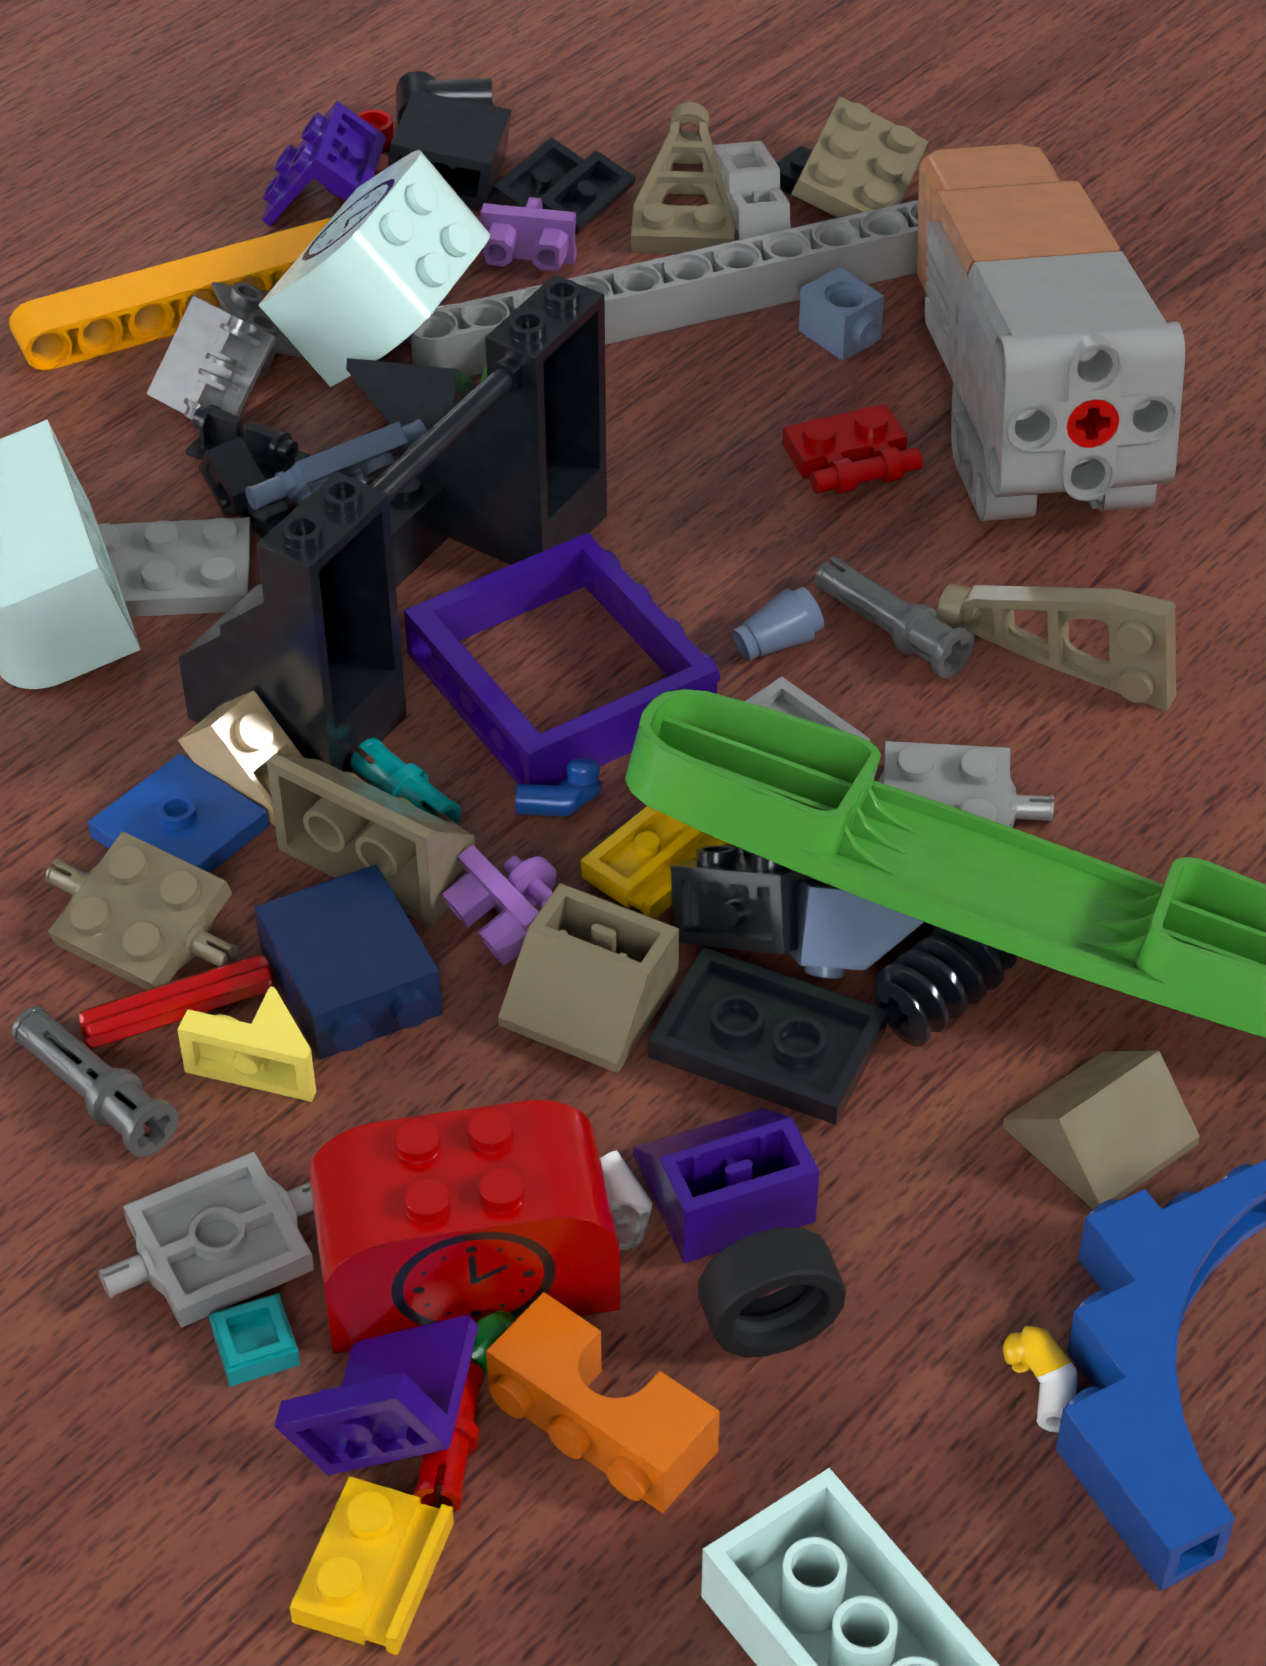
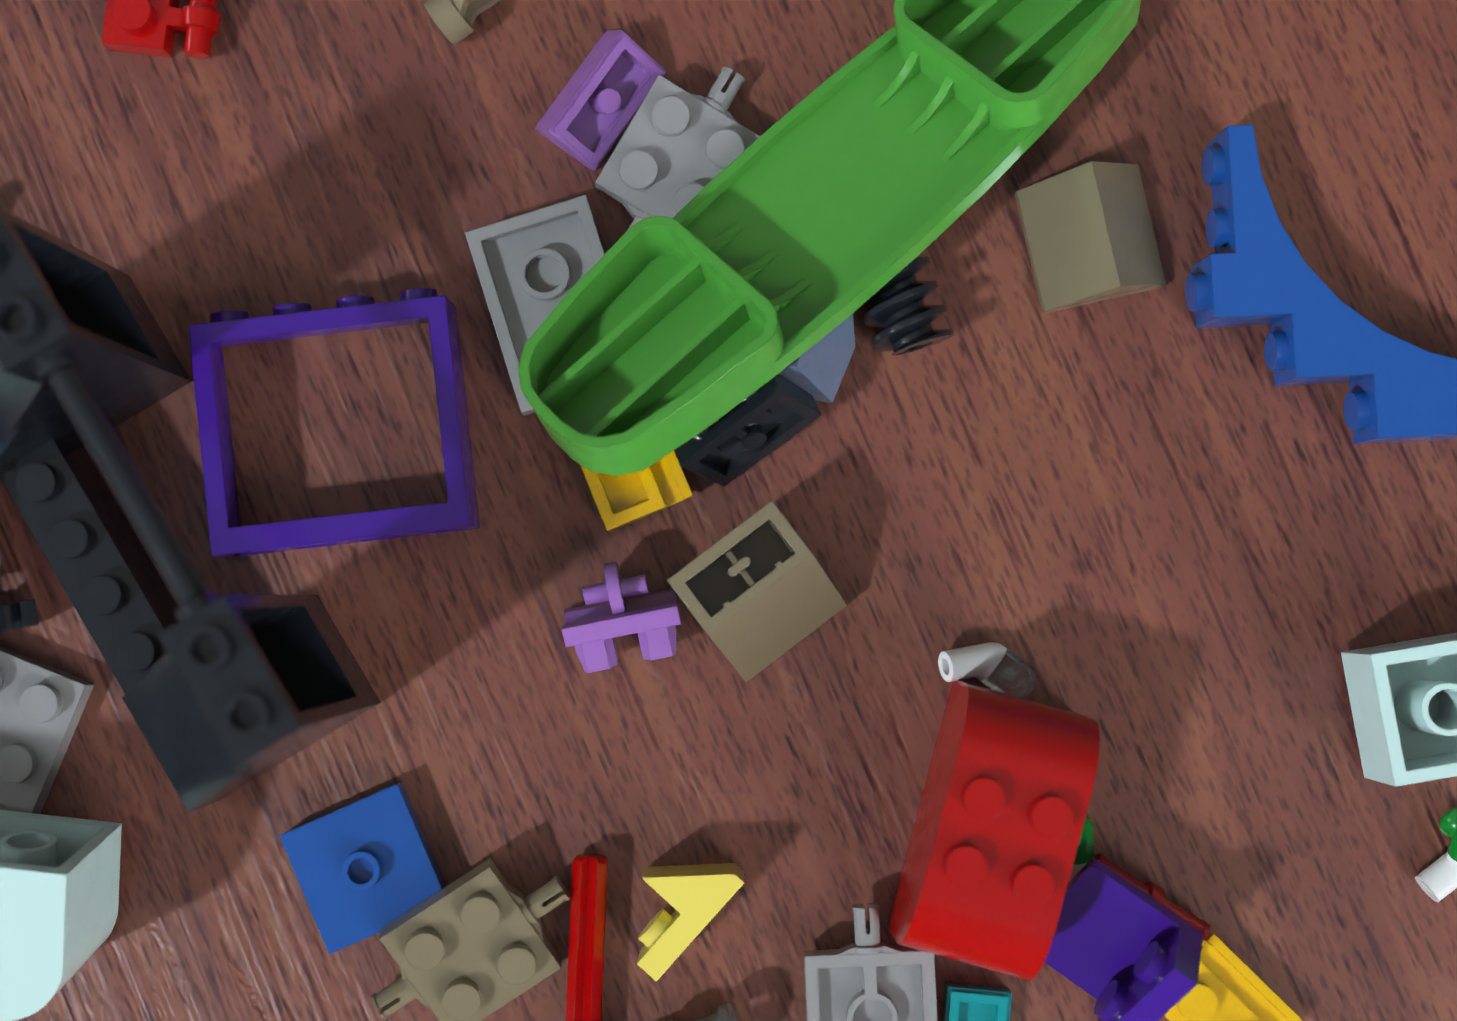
camera: 65 degrees left, 40 degrees up
tan slope [178,690,303,825] -> none
dark blue brick [254,864,442,1060] -> none
dark tan slope [267,754,475,927] -> none
teal pin [350,738,462,824] -> none
orange arch [486,1292,720,1513] -> none
blue arm [515,758,603,817] -> none
dark purple slope [633,1108,820,1263] -> none
black plate [648,947,888,1125] -> none
black tyre [698,1227,846,1357] -> none
sand blue cone [731,587,824,661] -> none
dark grey pin [815,557,975,679] -> none
arm [1003,1326,1078,1433] -> none
none -> medium lavender slope [535,30,667,171]

